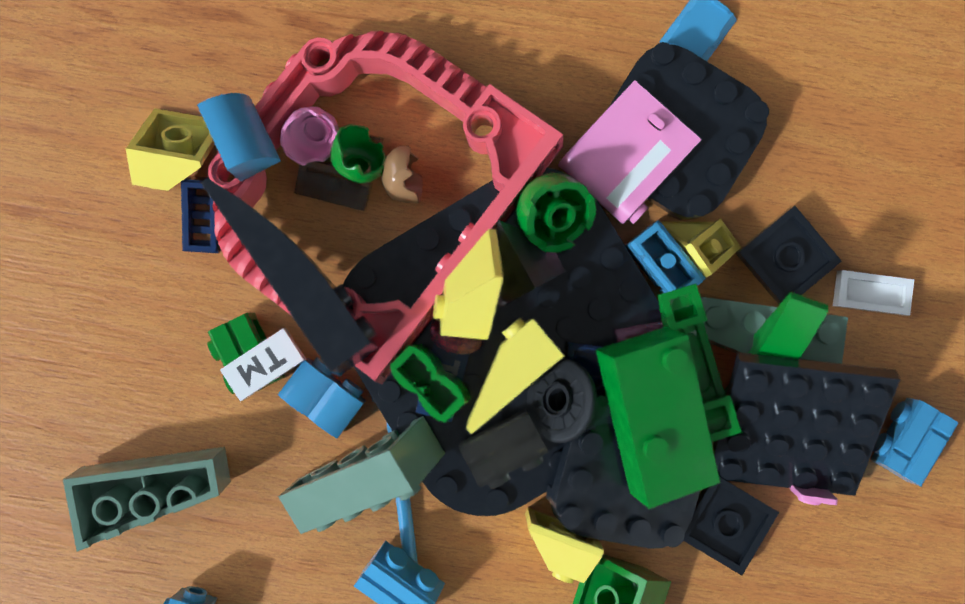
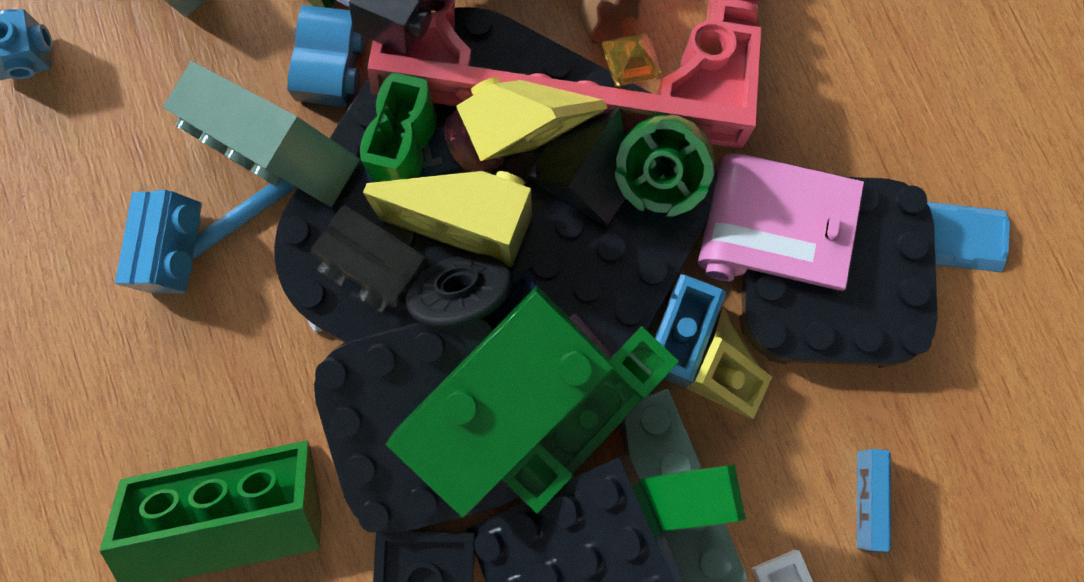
camera: 60 degrees right, 10 degrees down
light yellow slope [525,508,604,583] -> none
black plate [736,205,842,305] -> none
none -> clear yellow slope [602,33,663,87]
none -> dark azure tile [857,449,891,552]

